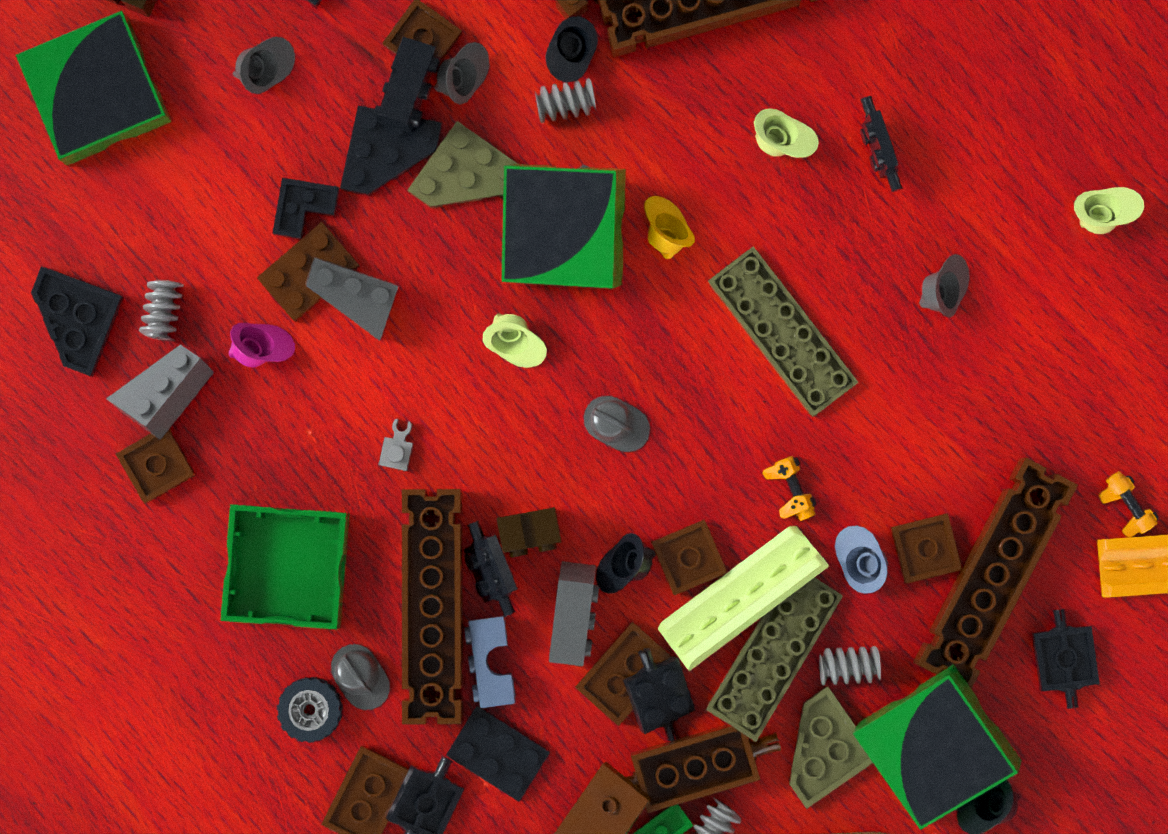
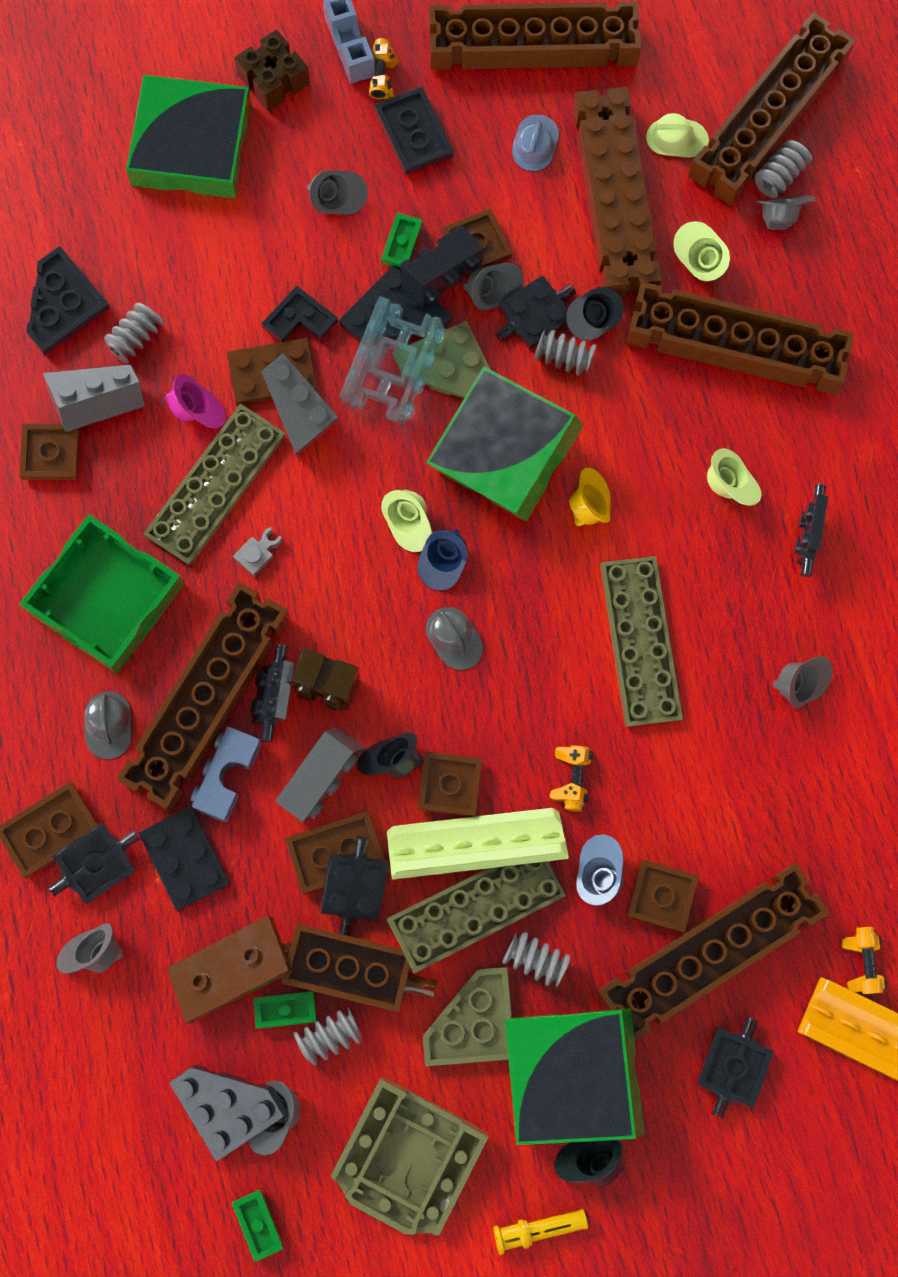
camera: 20 degrees right, 10 degrees down
black wheel [277,677,343,743] -> none
none -> olive plate [143,404,285,565]
none -> clear light blue fence [339,296,445,425]
none -> green plate [381,212,423,270]
none -> dark blue piece [417,529,468,590]
none -> black plate [495,275,576,350]

